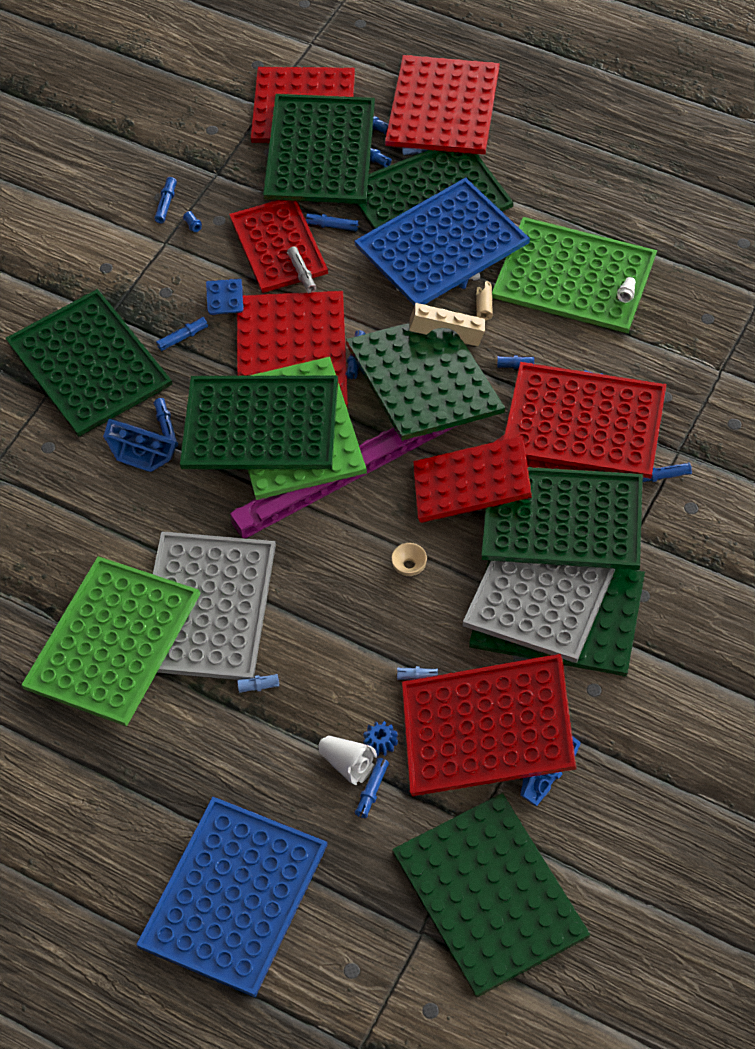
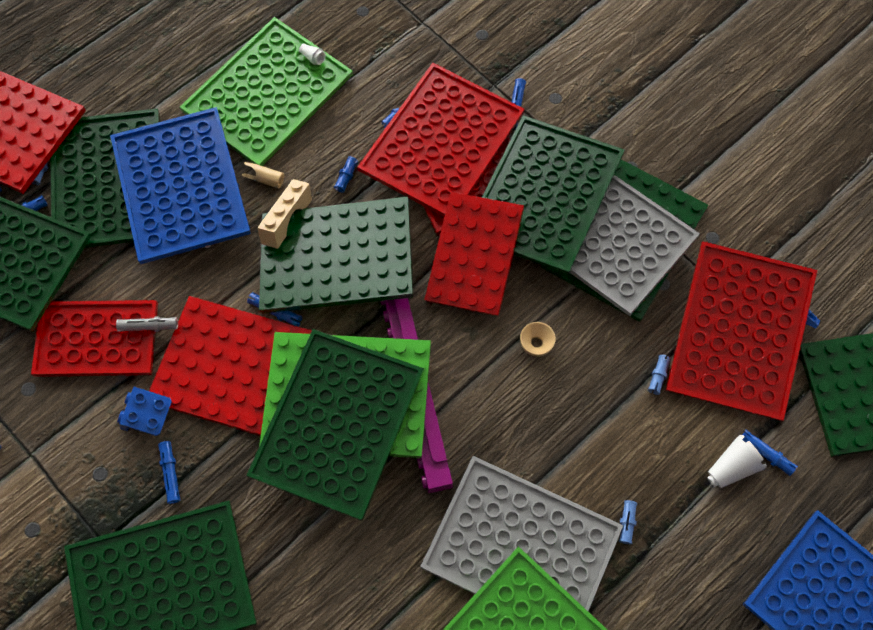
camera: 75 degrees left, 10 degrees up
blue wedge [103,419,177,472] -> none
blue pin [154,398,178,448] -> none
blue pin [183,211,202,232] -> none
blue pin [306,213,358,232] -> none
blue gear [363,721,398,756] -> none

